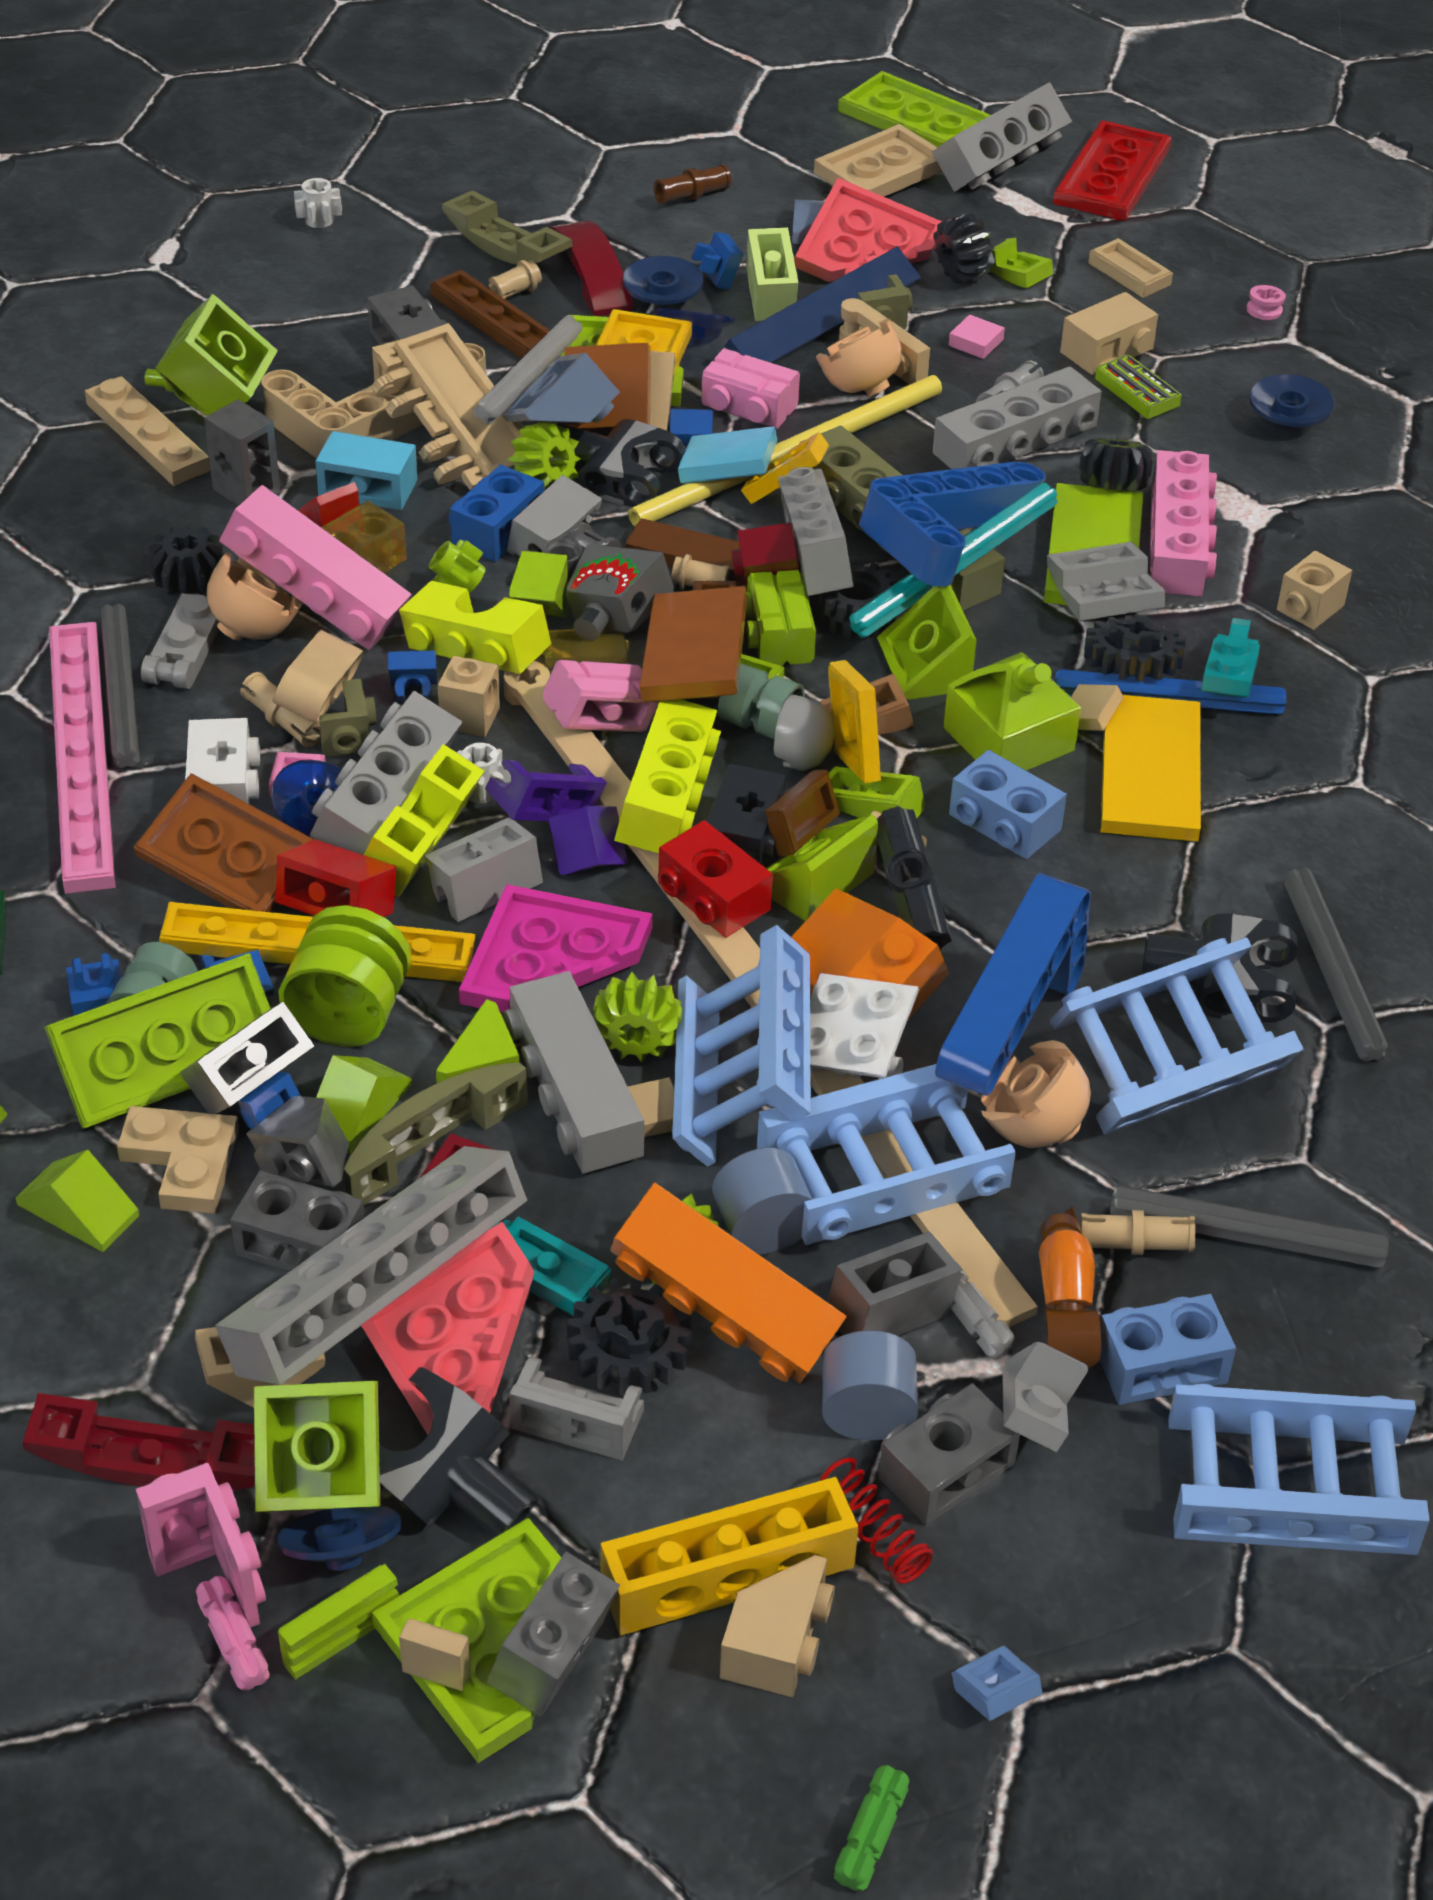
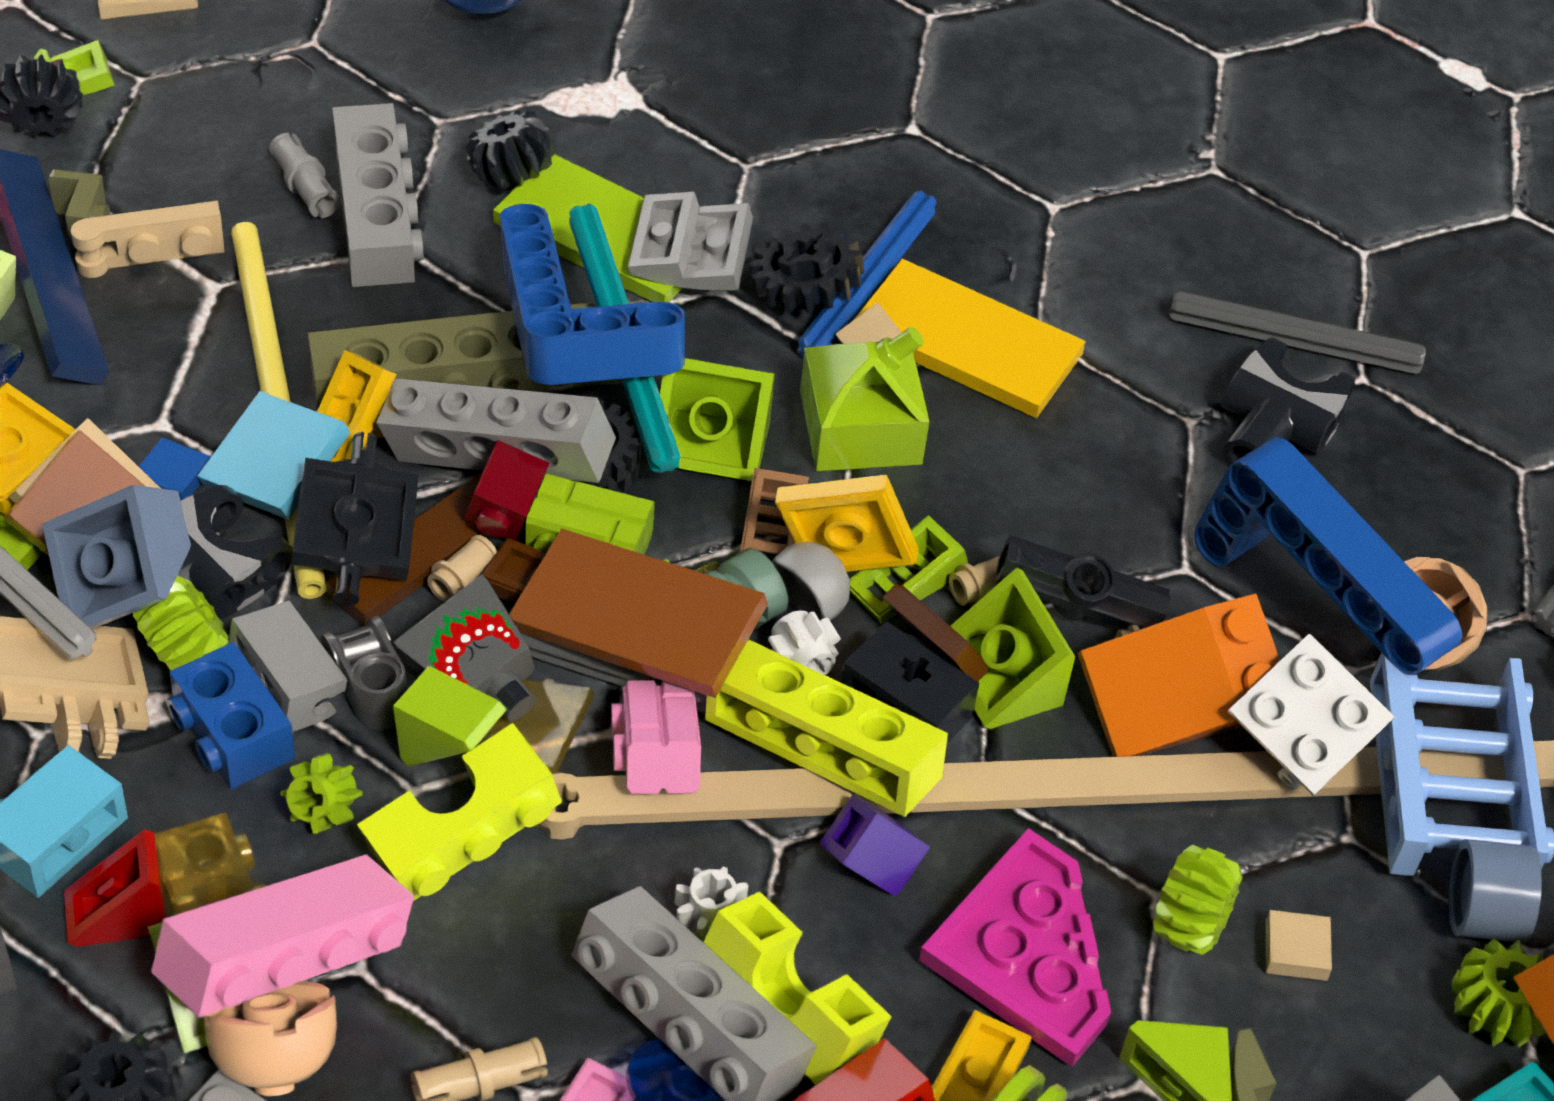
camera: 70 degrees left, 5 degrees up
tan beam [273,630,364,724] -> none
olive bracket [319,679,377,757] -> none
blue tile [388,651,438,702] -> none
light grey hinge [424,817,543,922] -> none
tan brick [438,656,500,738] -> none
dark purple hinge [485,760,607,821] -> none
light grey brick [503,971,644,1174] -> none
red brick [658,820,773,938] -> none
light blue fence [672,925,811,1167] -> none
bright pink brick [702,348,800,429] -> none
light nougat cylinder [816,319,901,397] -> none
bright pink tile [948,315,1005,359] -> none
medium blue brick [949,750,1067,859] -> none
light blue fence [1050,937,1304,1135] -> none
tan brick [1060,292,1158,375] -> none
tile [1095,354,1182,419] -> none
bright pink brick [1149,450,1217,597] -> none
teal hinge [1201,618,1260,698] -> none
tan brick [1277,551,1352,630] -> none
none -> black plate [291,432,419,606]
none -> white gear [768,611,841,675]

